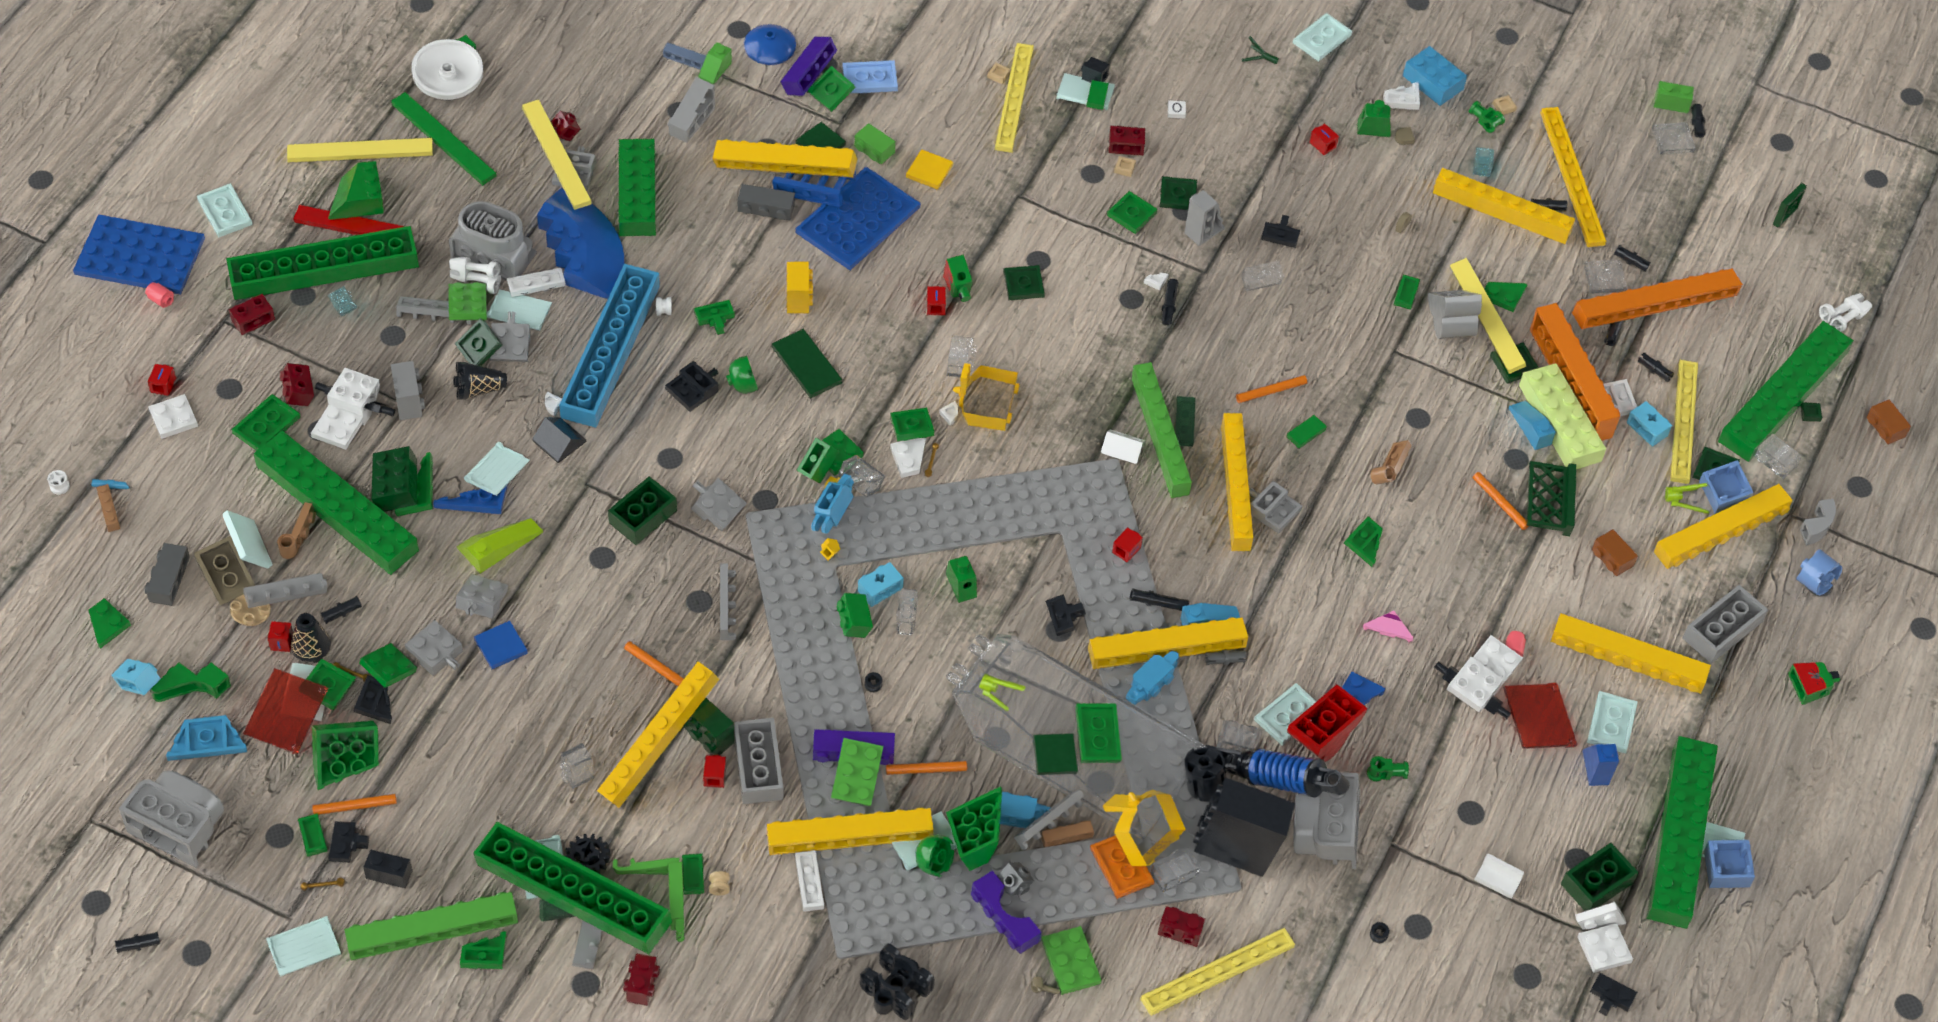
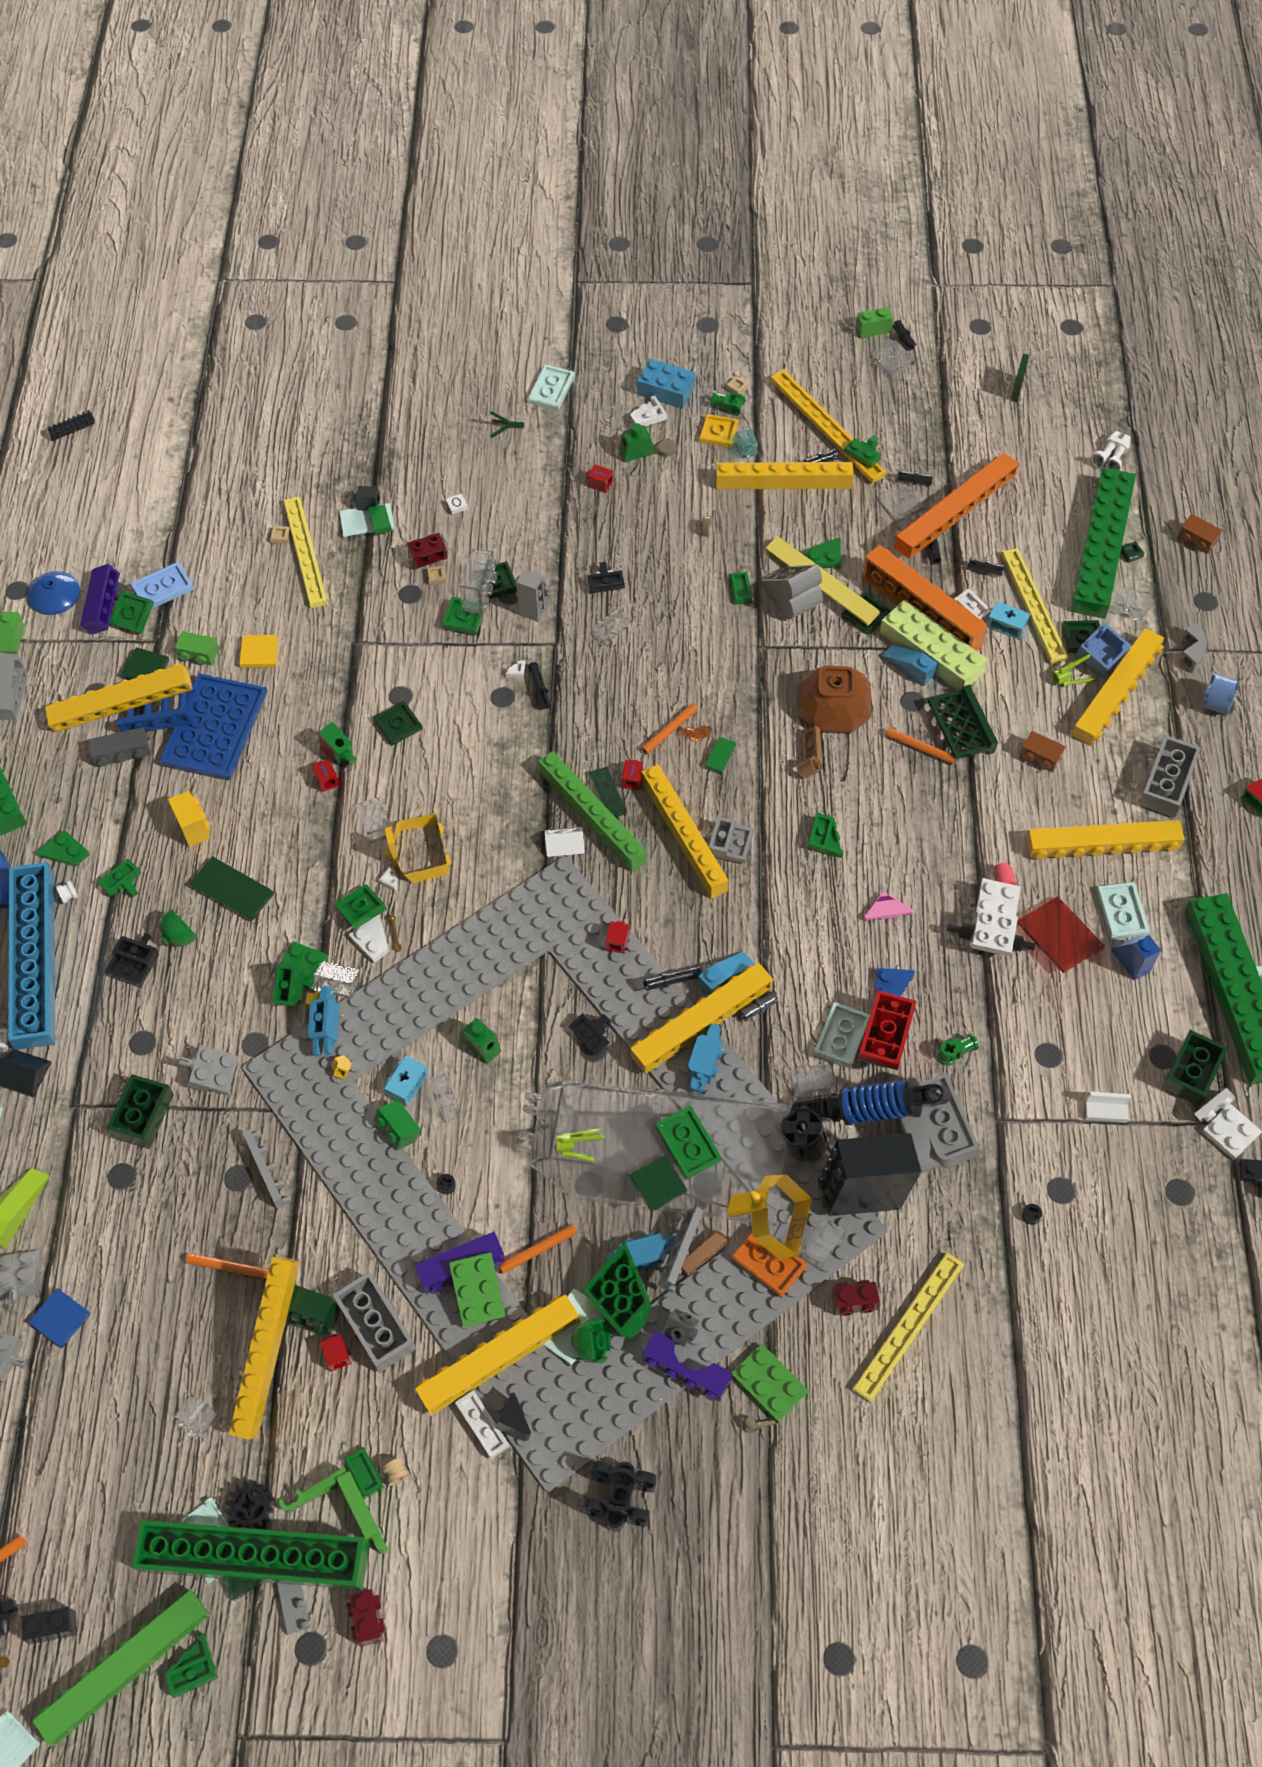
camera: 20 degrees left, 5 degrees up
none -> green wing [36,829,90,867]
none -> clear piece [460,549,497,614]
none -> black slope [496,1392,531,1442]
none -> red brick [622,760,643,791]
none -> clear orange arm [683,725,711,740]
none -> yellow tile [699,414,739,448]
none -> dark orange rock [797,665,871,734]
none -> green hinge [844,435,882,469]

